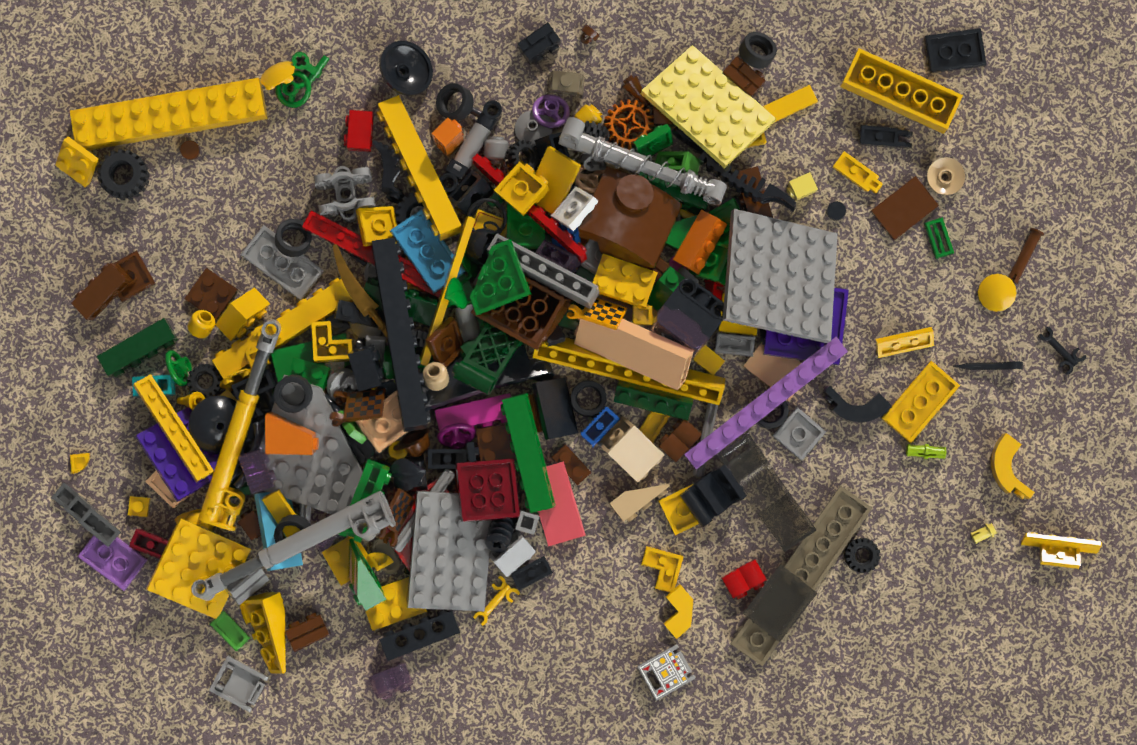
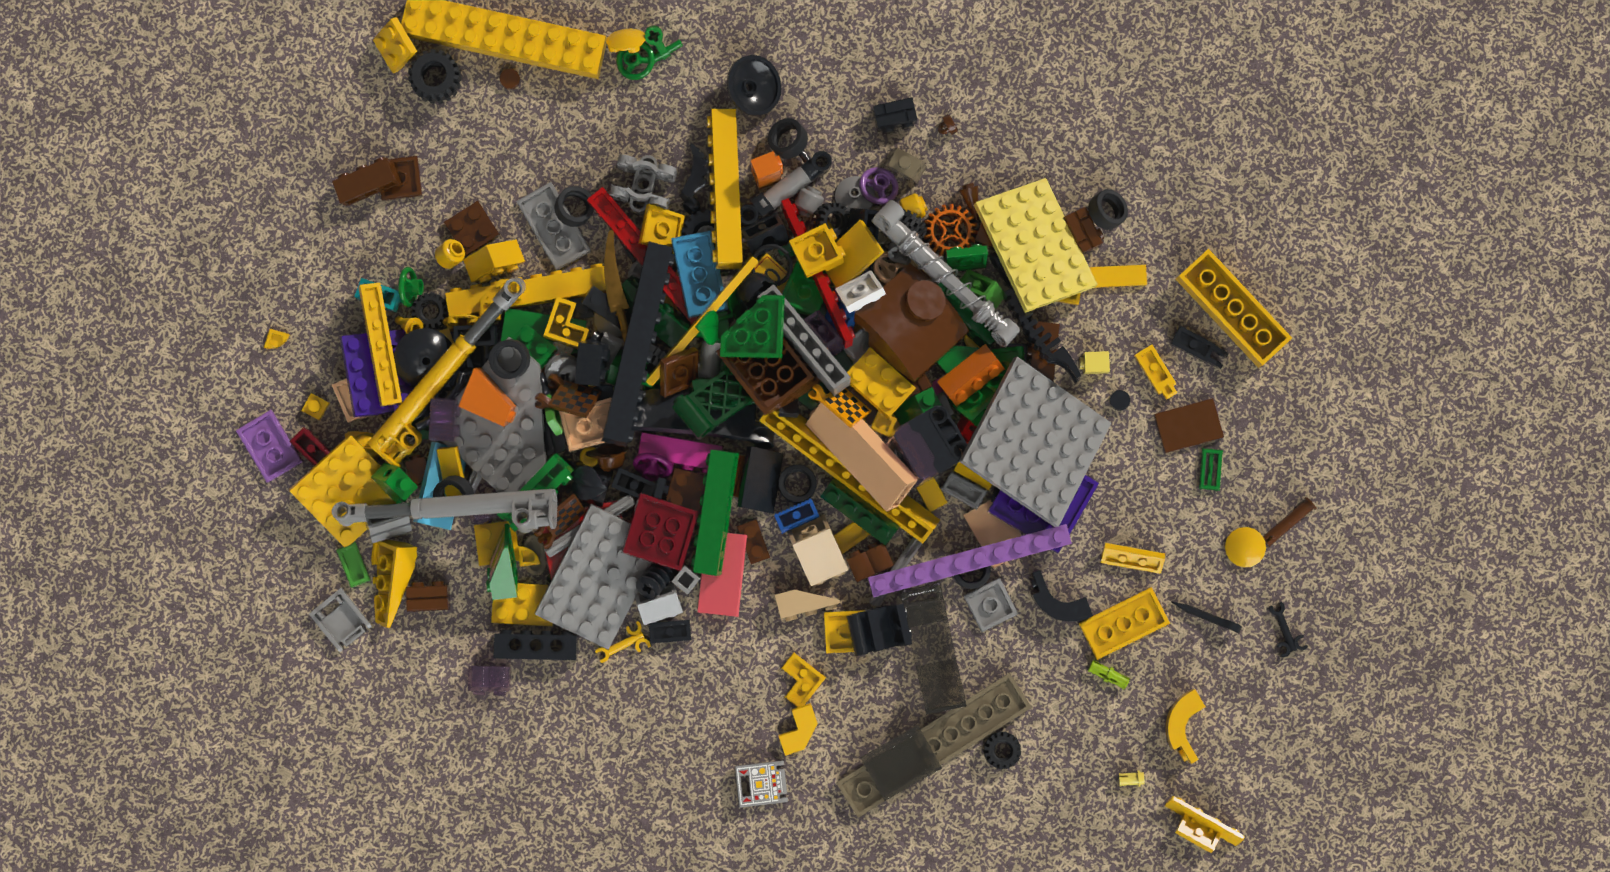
camera: 25 degrees right, 0 degrees up
dark grey slope [51,482,121,547] -> none
dark green brick [97,318,178,378] -> none
red brick [344,110,374,152] -> none
tan head [423,362,449,391] -> none
red brick [721,559,767,600] -> none
black tile [924,28,987,74] -> none
tan dish [927,157,965,195] -> none
none -> green torso [371,462,418,504]

